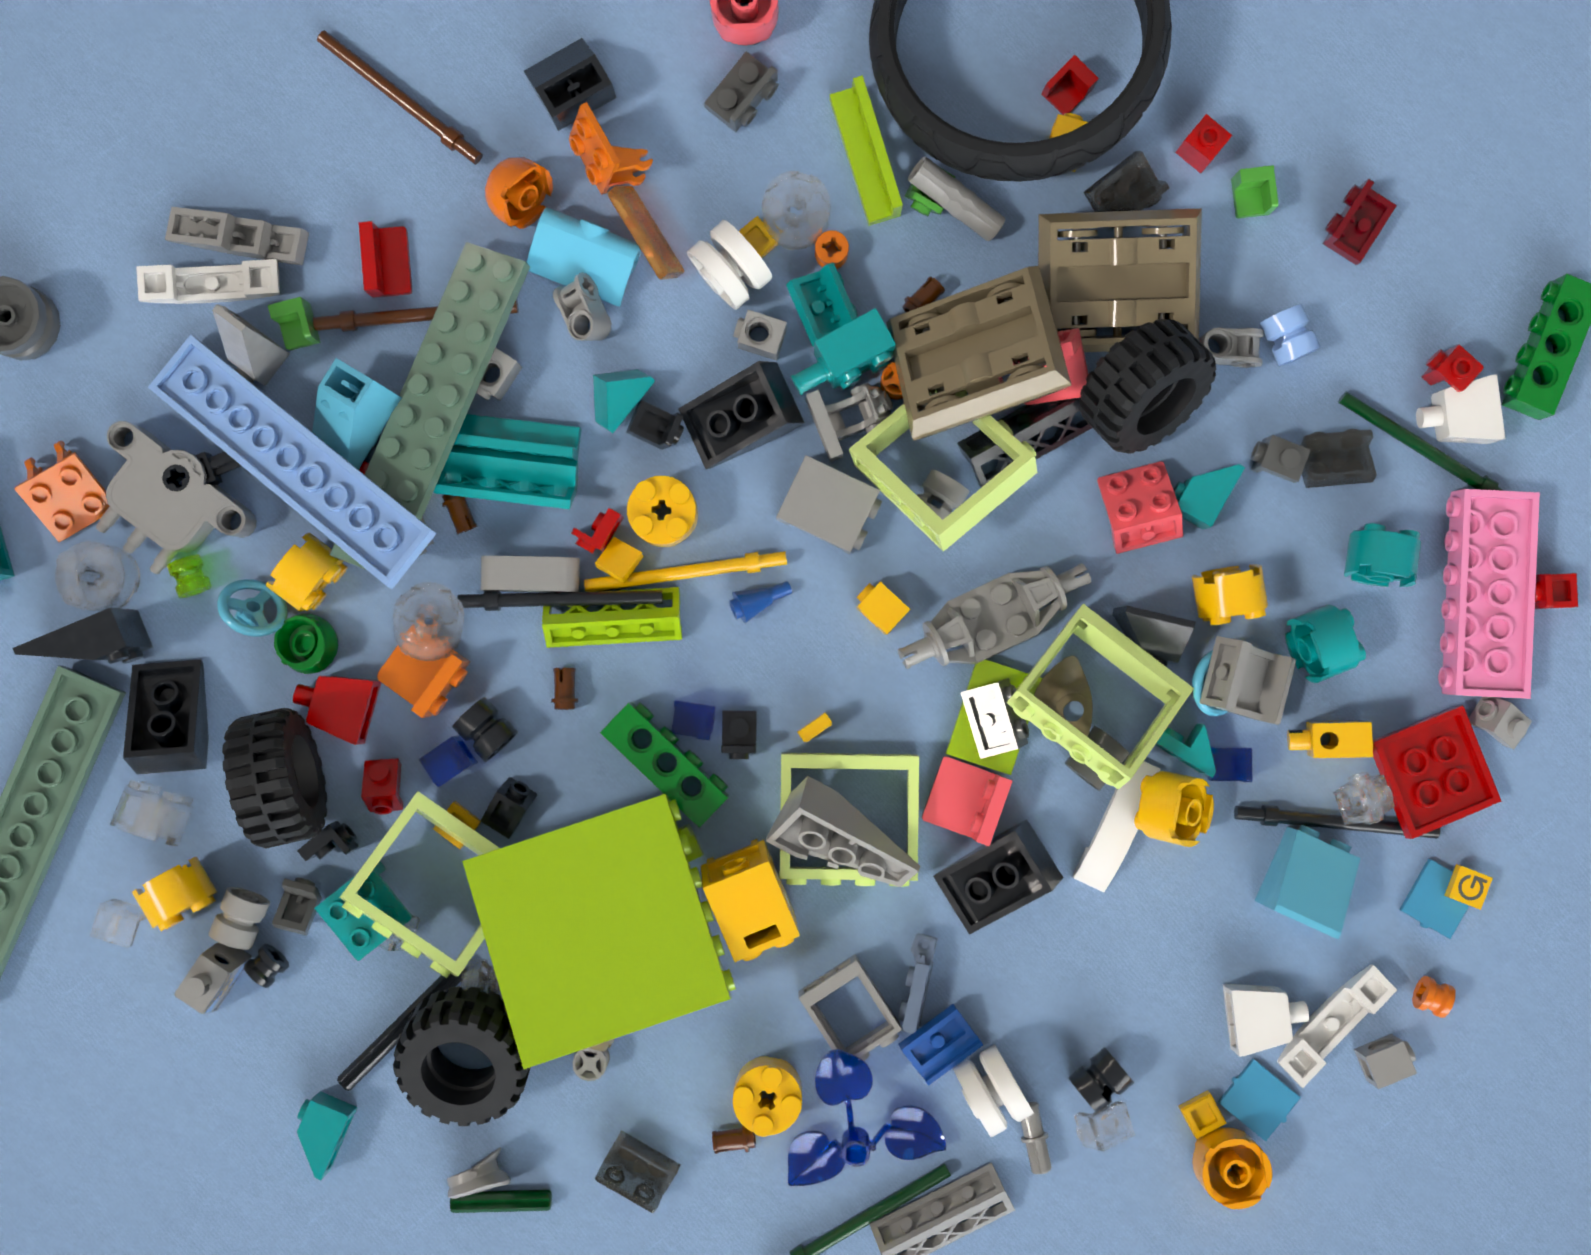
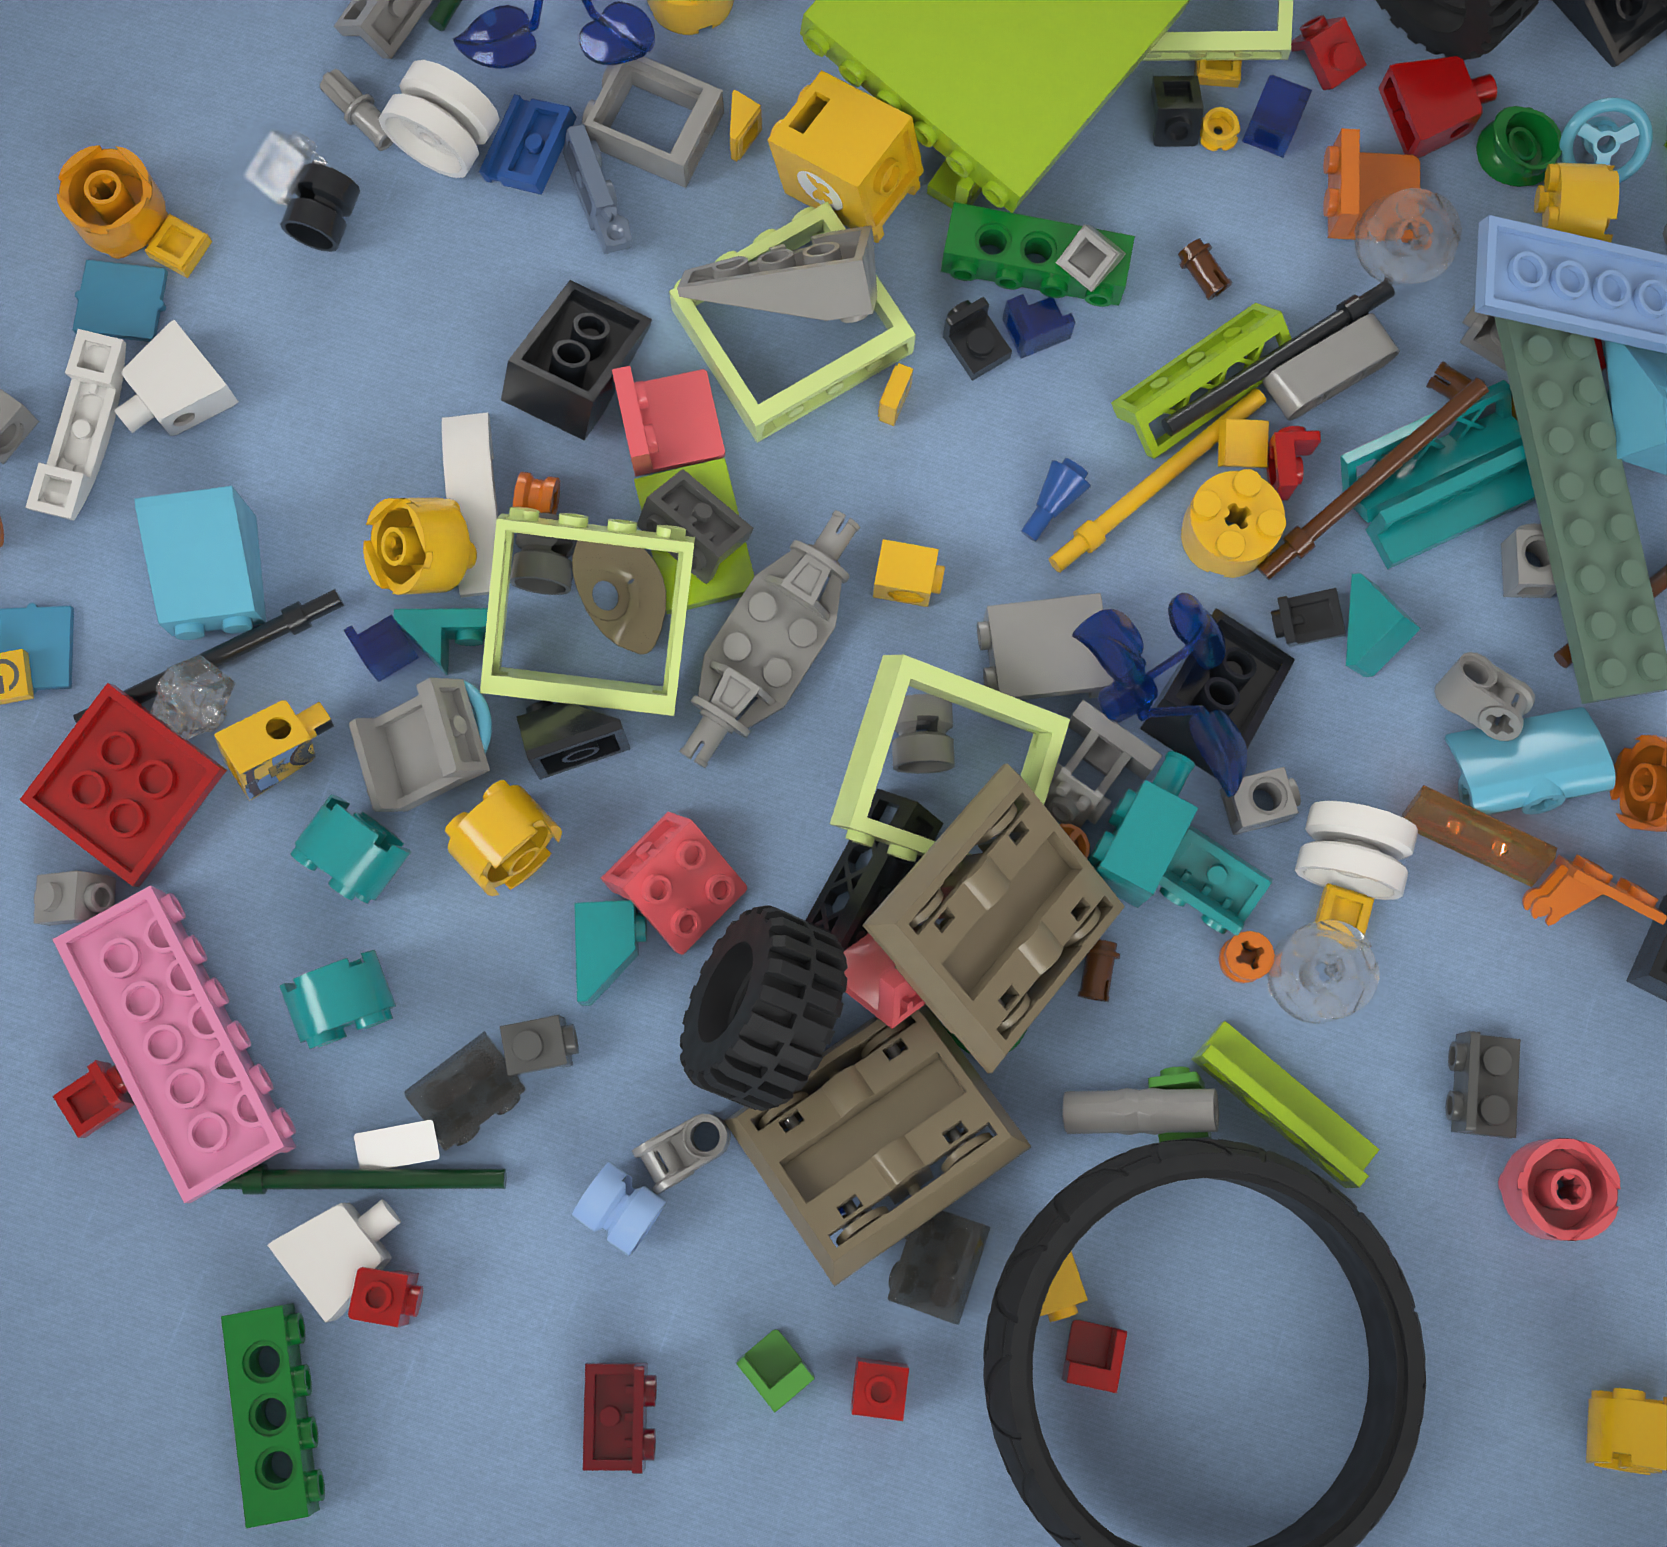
camera: 145 degrees right, 10 degrees down
black wheel [452,697,518,762] -> none
none -> white sticker [354,1120,440,1169]
none -> orange wheel [513,471,560,515]
none -> yellow slope [730,90,762,162]
none -> light grey slope [1056,224,1126,292]
none -> clear blue plant [1072,593,1247,798]
none -> yellow plate [1200,107,1240,151]
none -> reddish brown bar [1257,377,1489,580]

